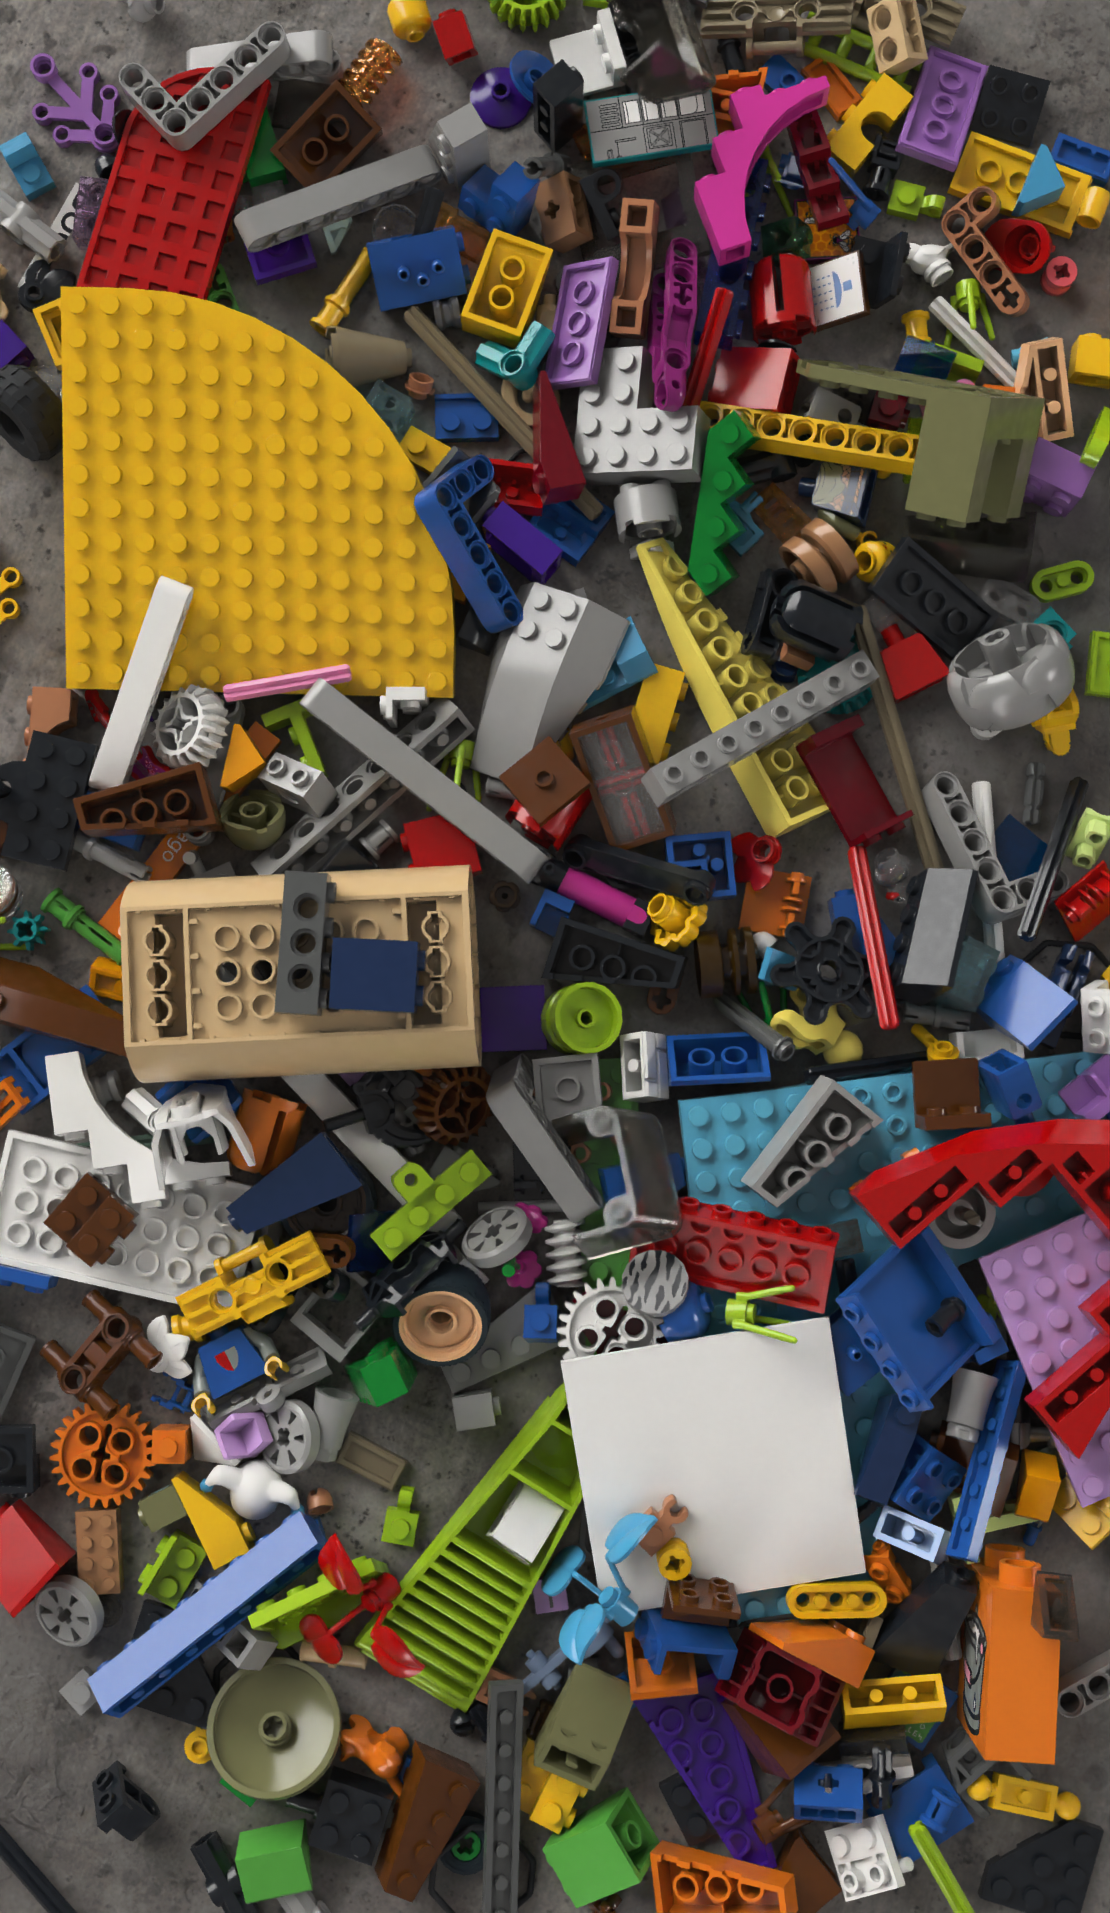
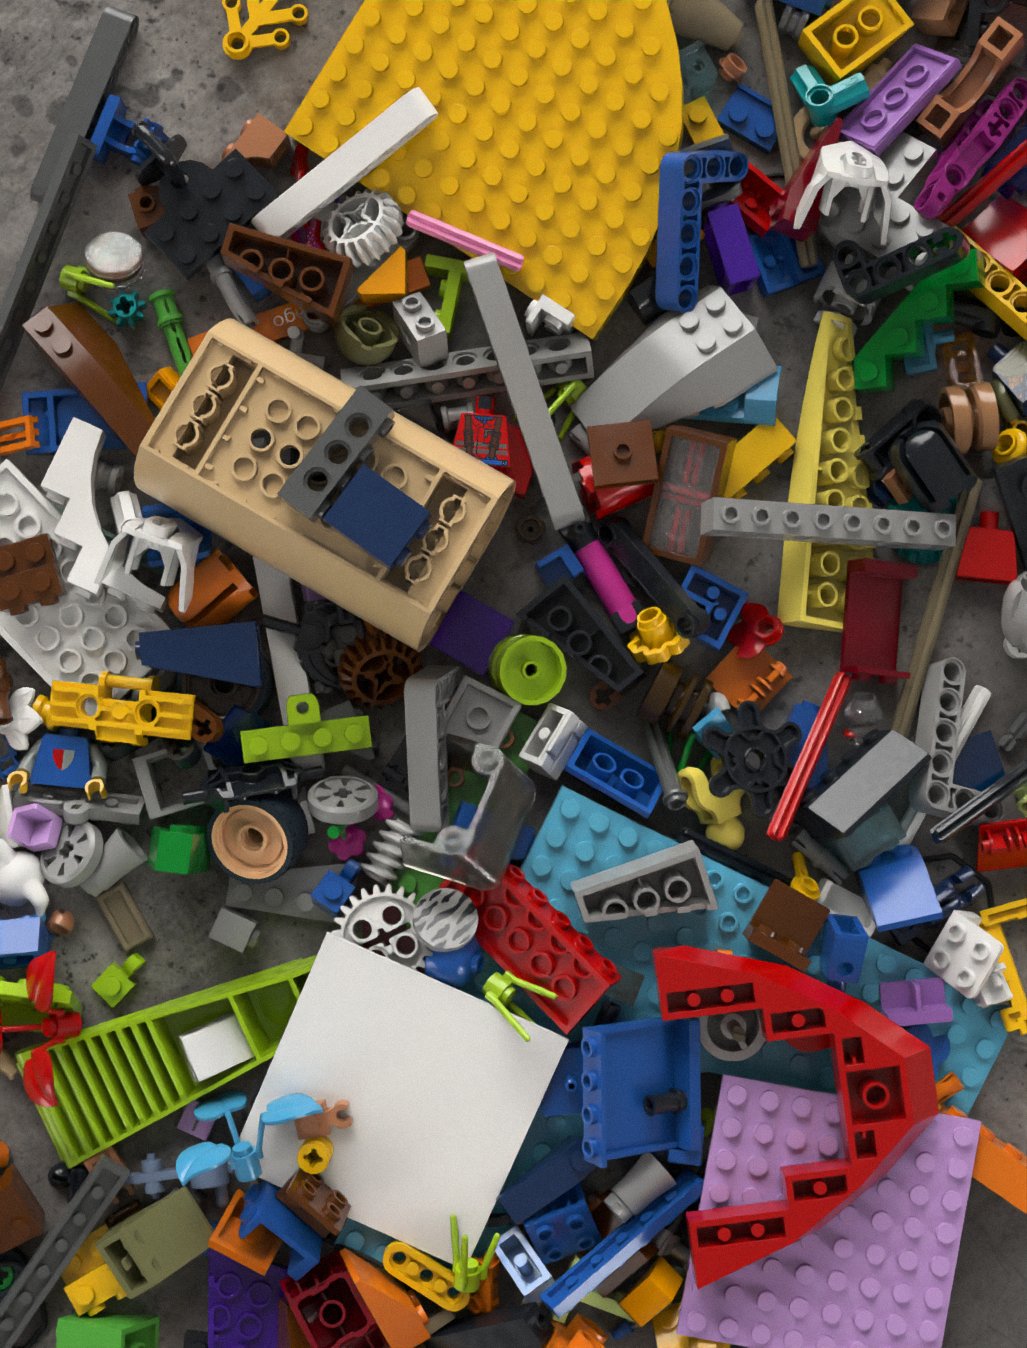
camera: 35 degrees right, 0 degrees up
none -> lime plant [450,1214,501,1293]
none -> torso [453,396,511,472]
none -> white piece [793,141,892,246]
none -> black beam [832,226,970,304]

